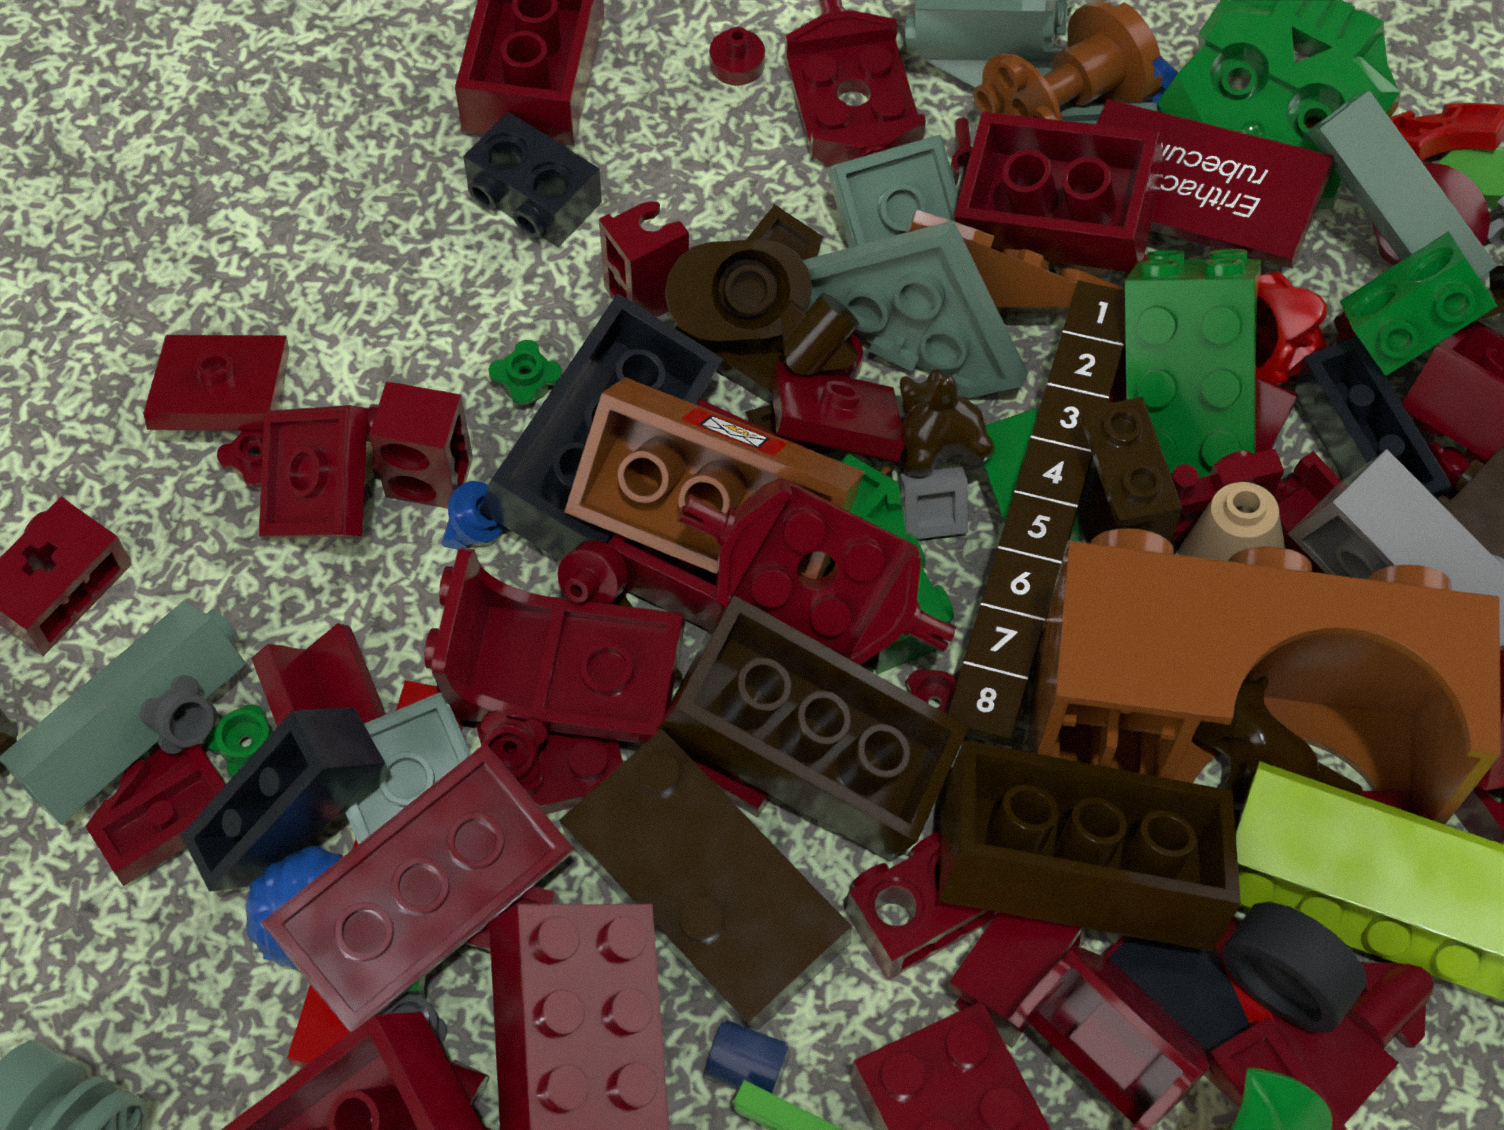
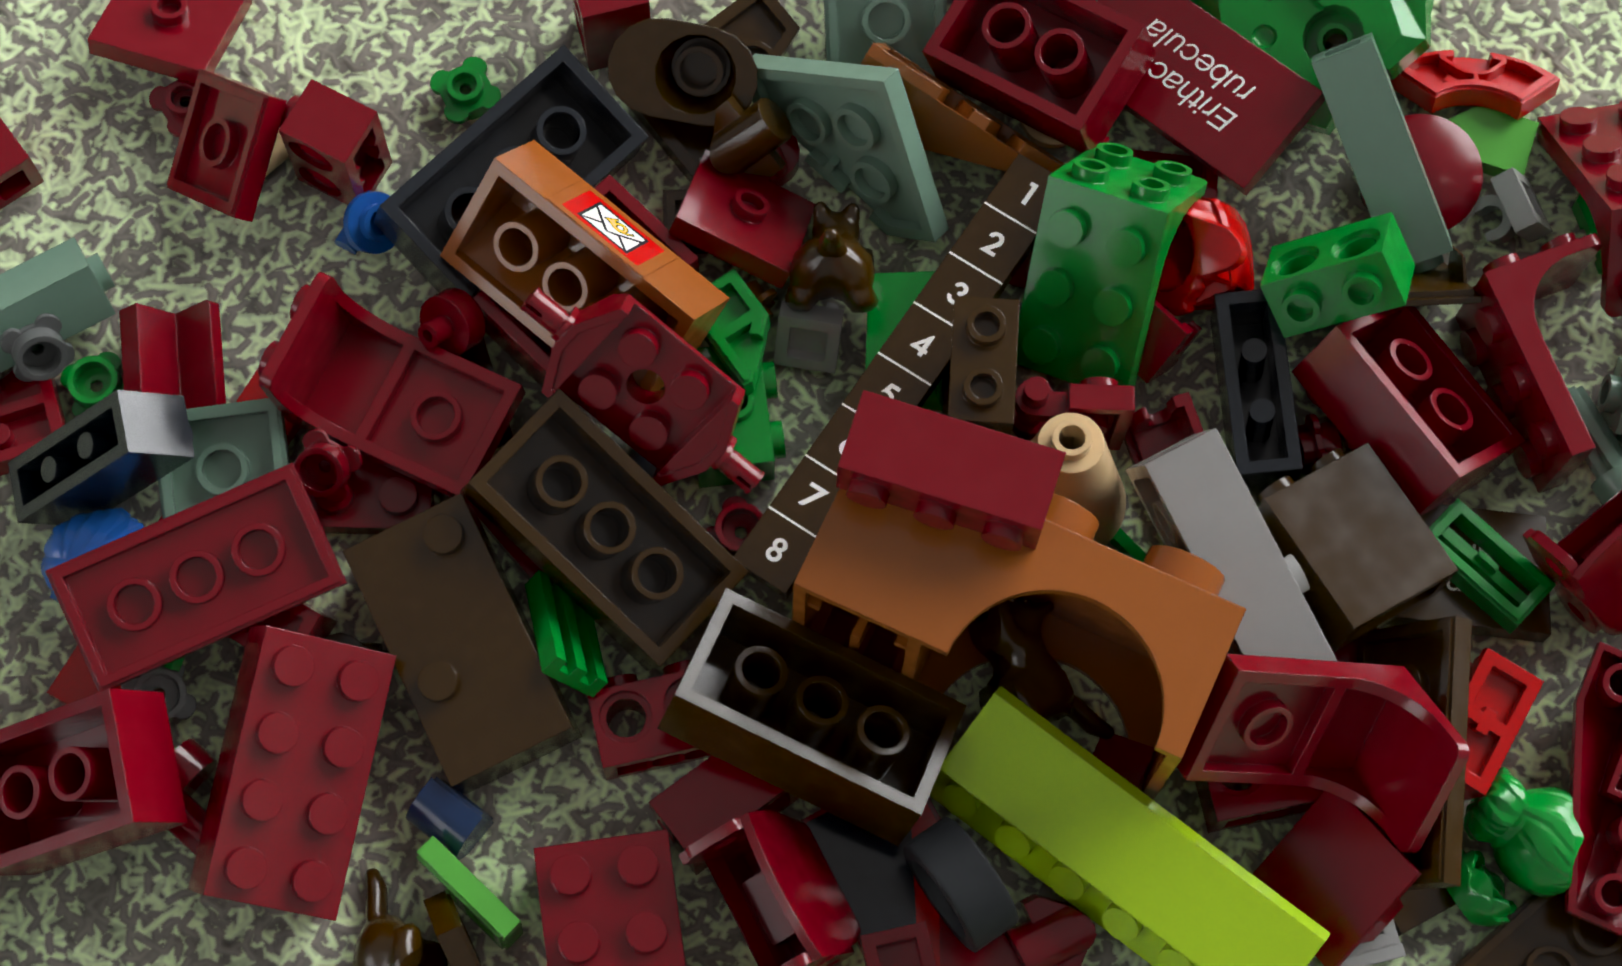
camera: 15 degrees right, 10 degrees up
none -> green tile [525,570,608,697]
none -> dark red brick [836,390,1066,551]

